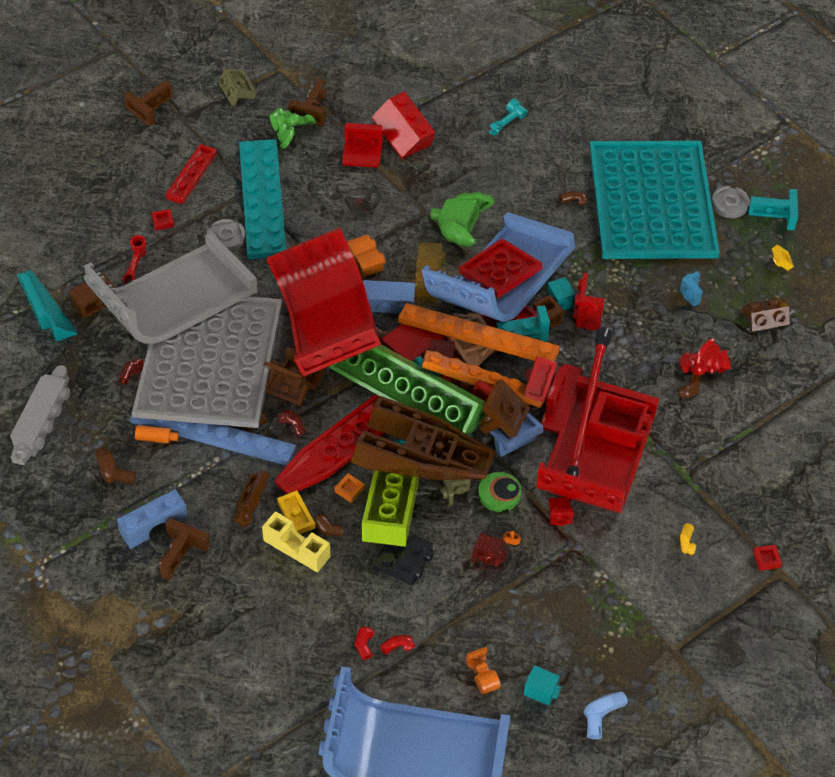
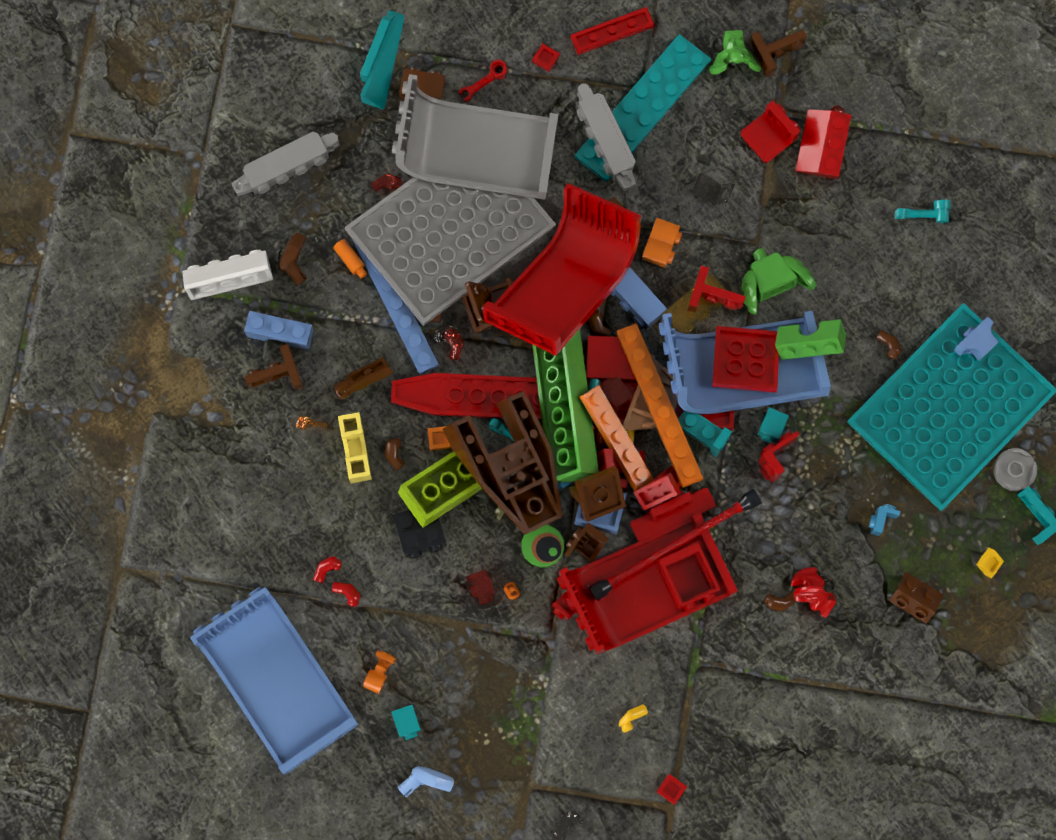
camera: 45 degrees right, 25 degrees up
light grey tile [207,219,246,252] -> none
yellow plate [277,490,315,534] -> none
reddish brown brick [533,295,564,330] -> none
none -> white slope [182,250,273,300]
none -> clear orange hand [296,416,327,430]
none -> reddish brown bracket [565,522,609,563]
none -> light grey hinge [576,83,636,191]
none -> red bracket [687,265,746,313]
none -> bright green arch [775,319,846,360]
none -> medium blue brick [954,317,999,361]

